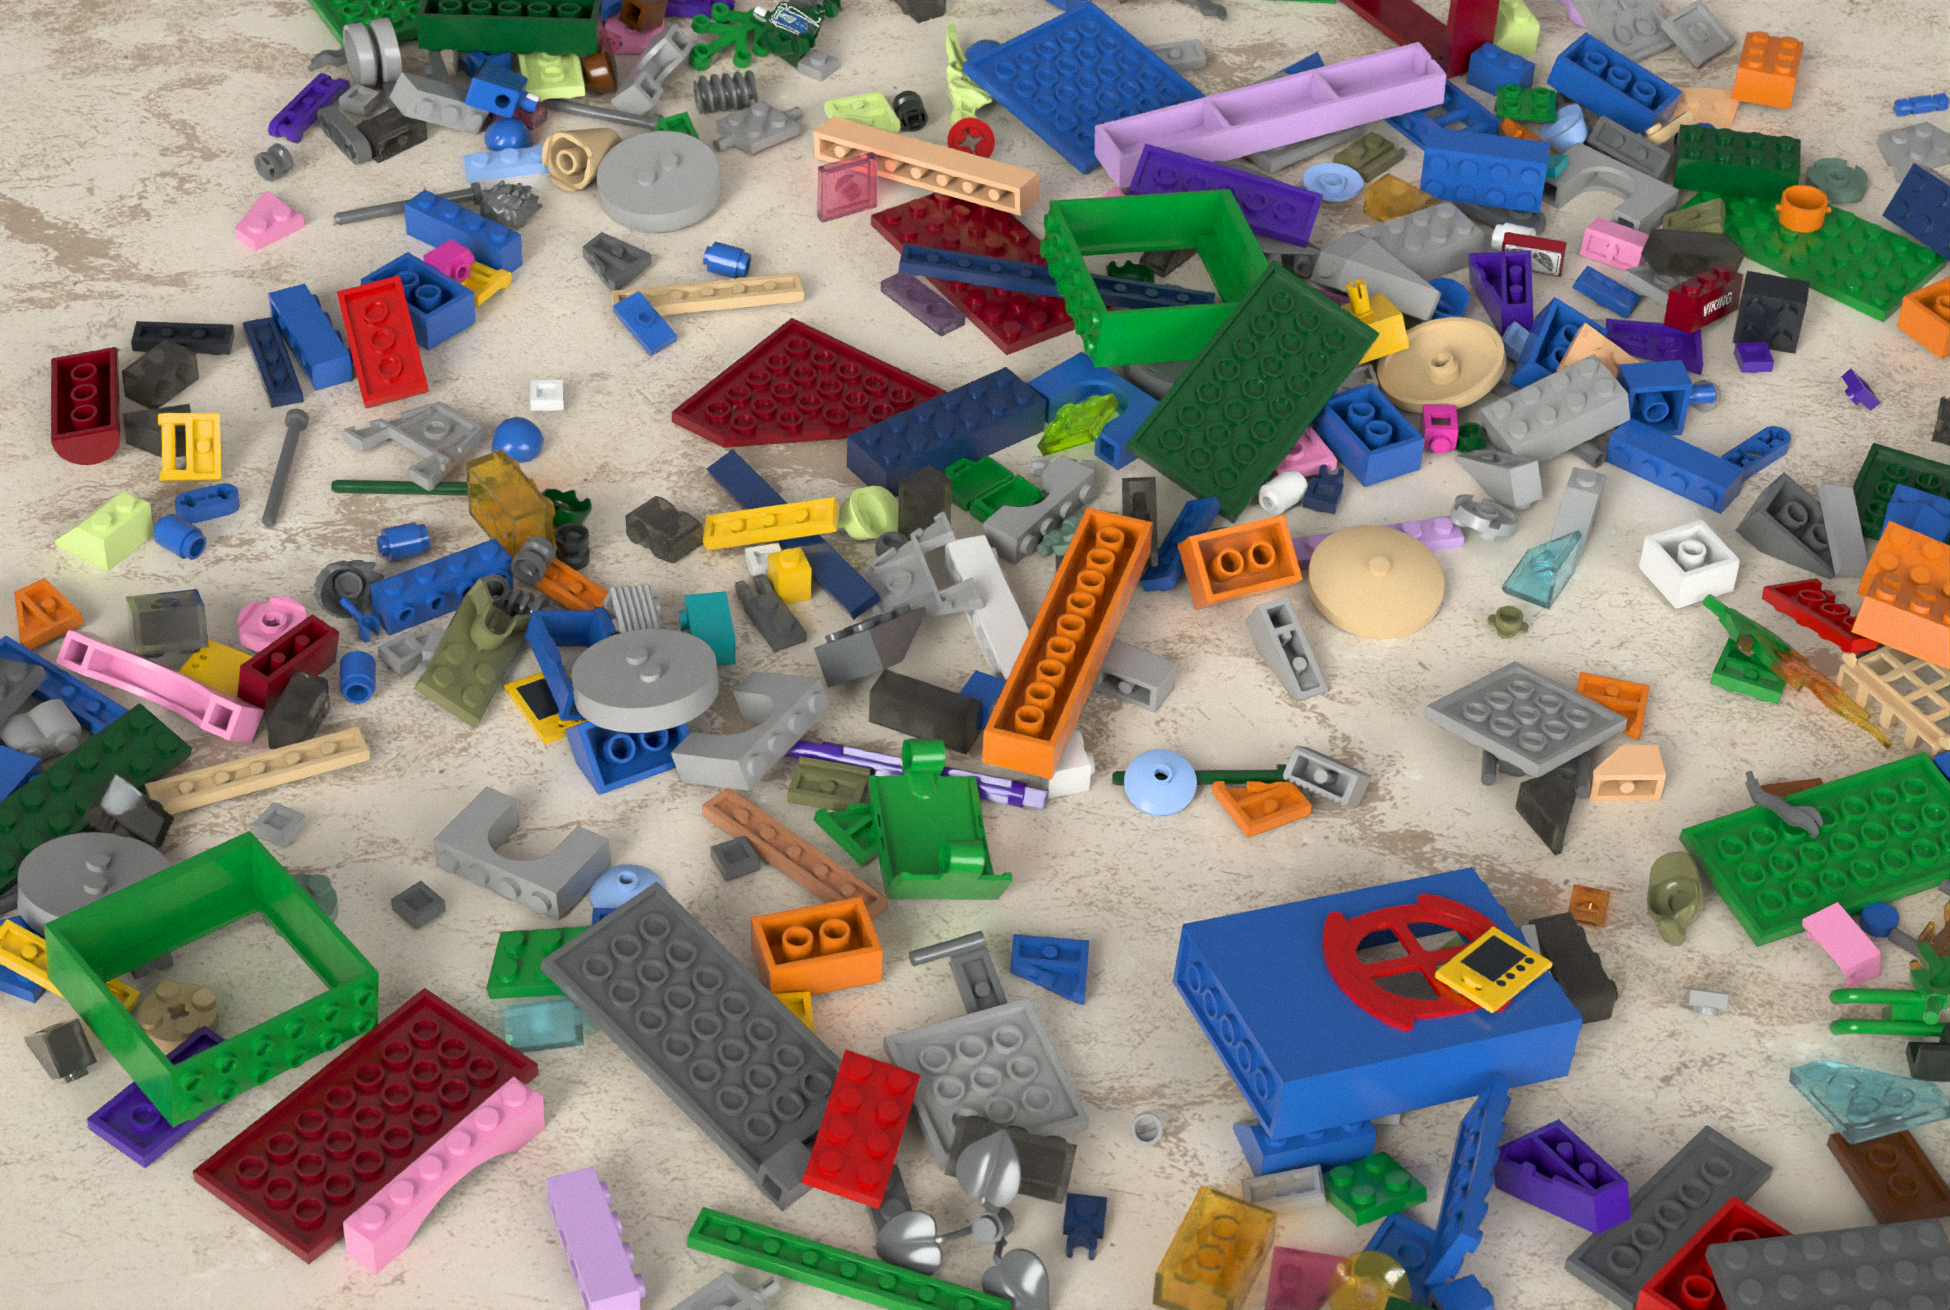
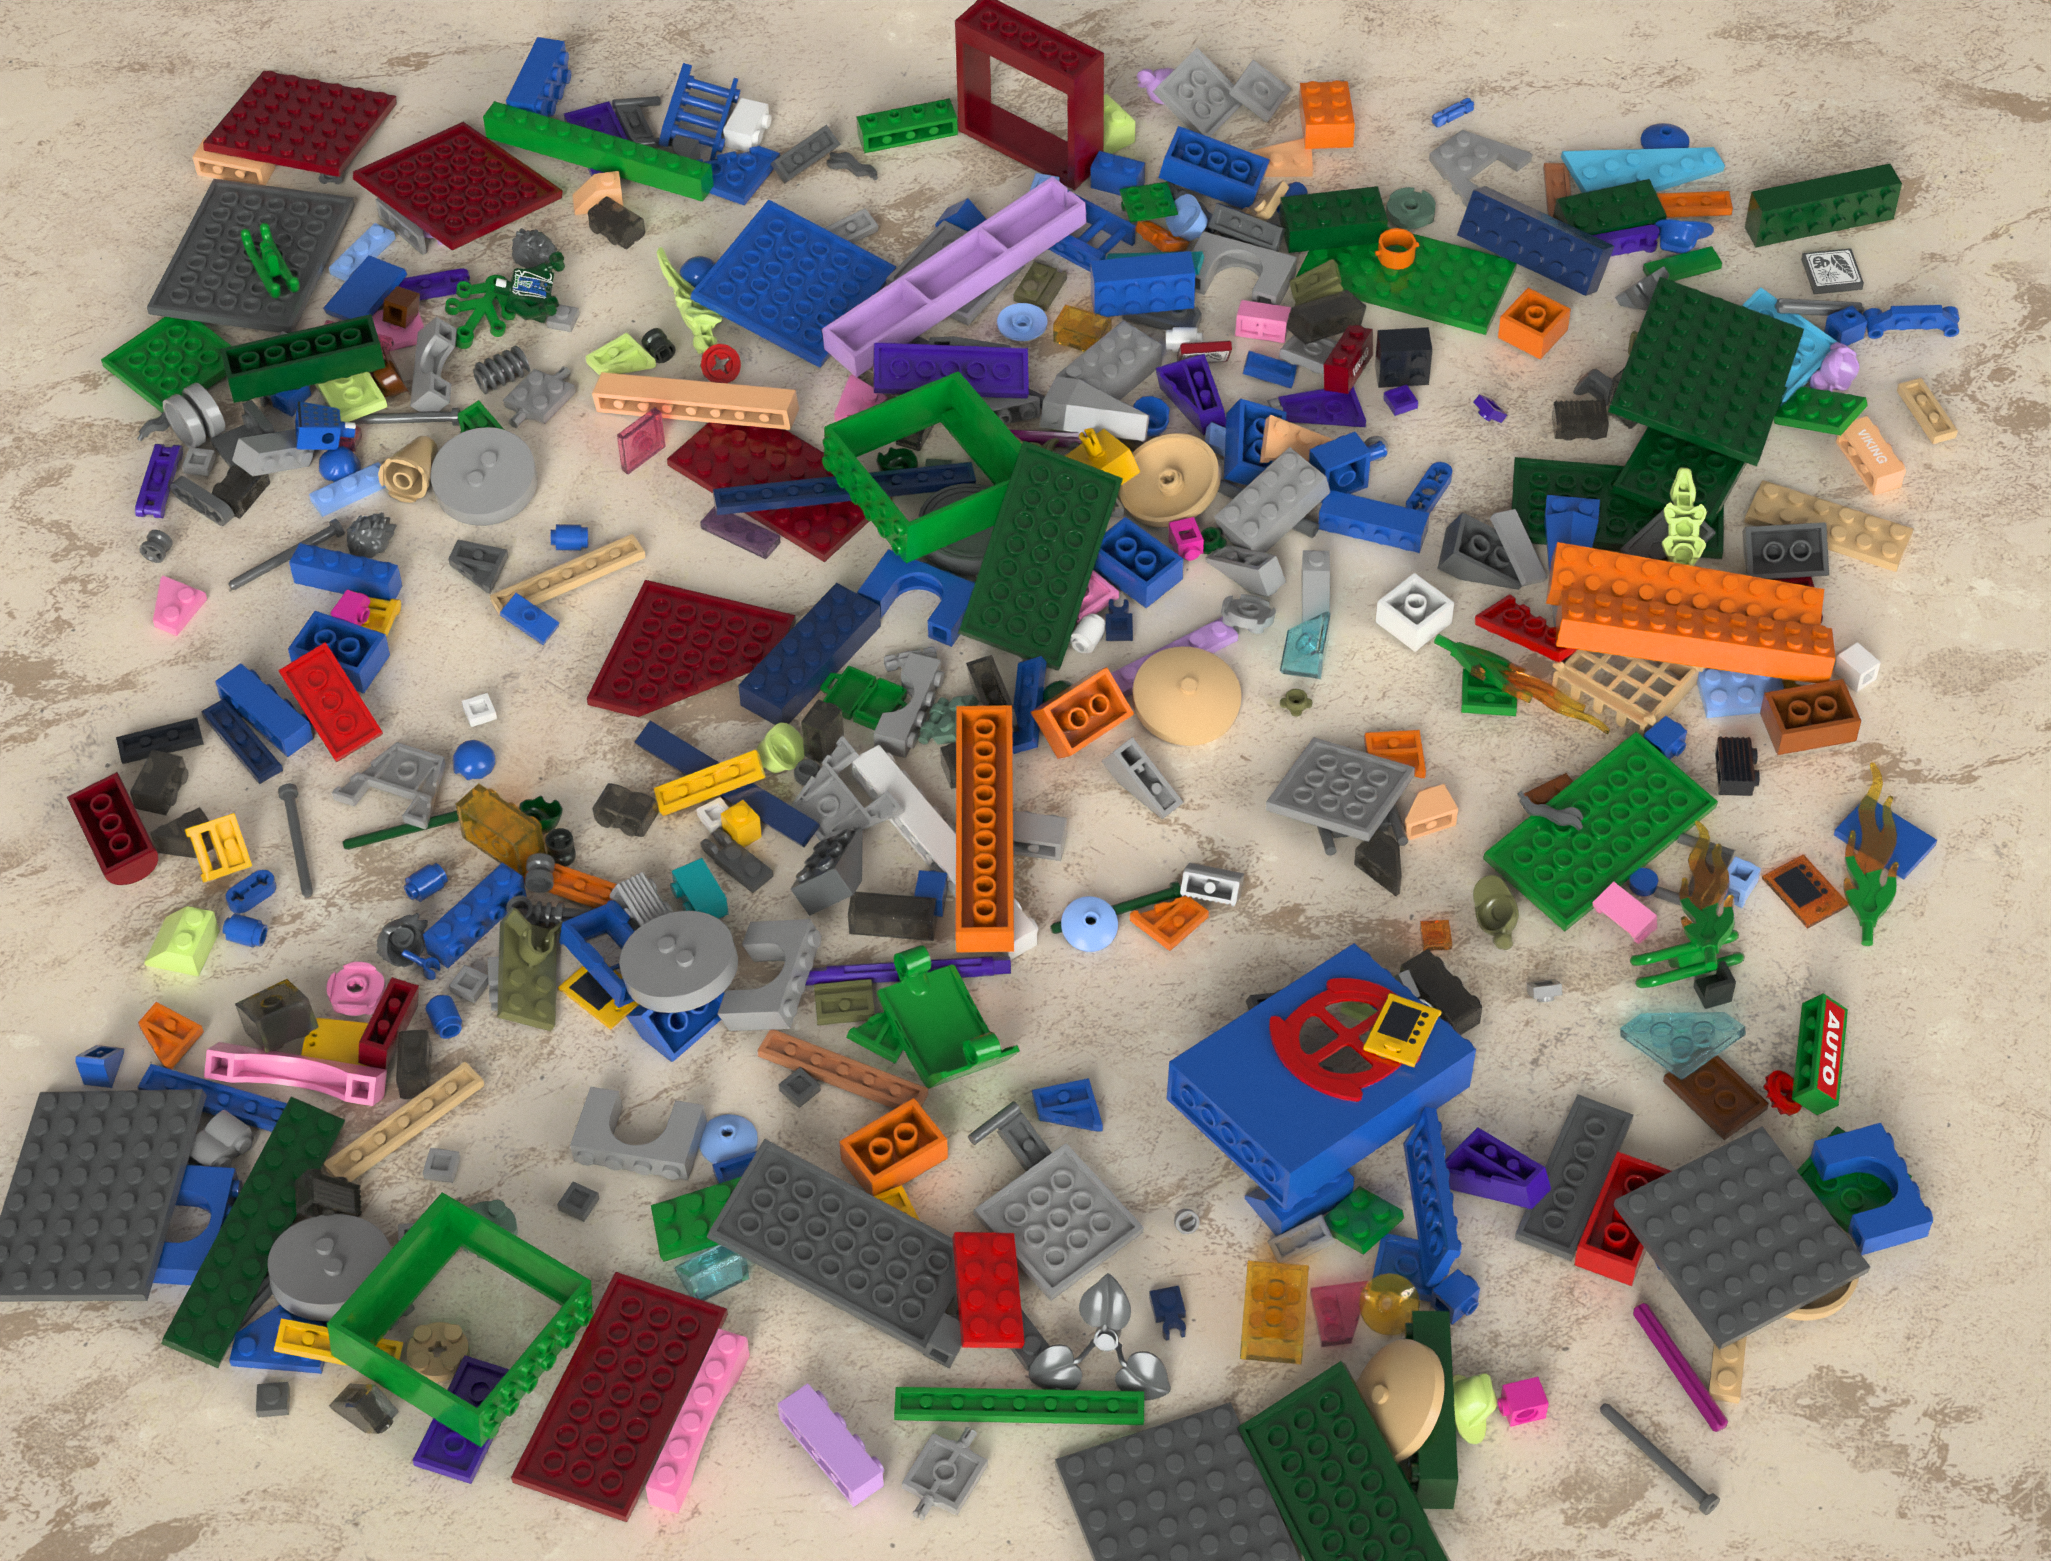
camera: 15 degrees left, 10 degrees up
clear smoke brick [944,1115,1077,1204] -> none
clear neon green plate [1037,393,1119,456] -> none

